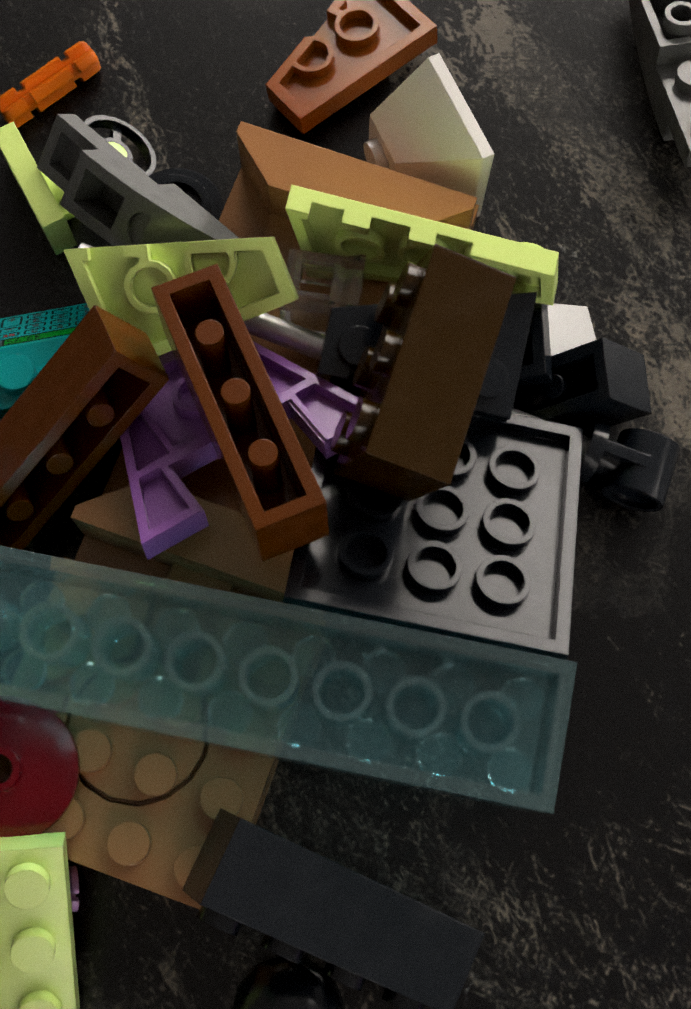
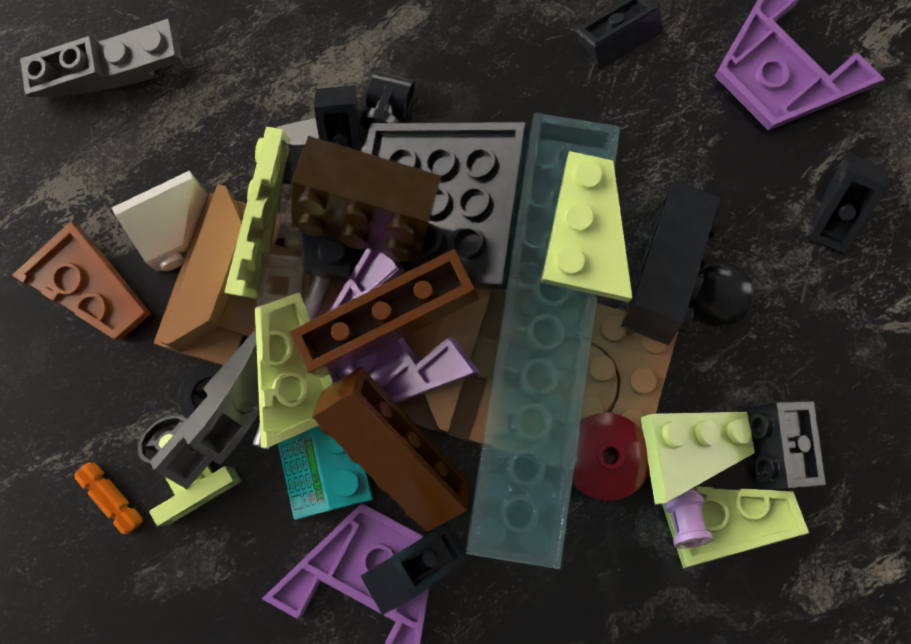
camera: 90 degrees left, 5 degrees up
none -> yellowish green wing [541,151,632,302]

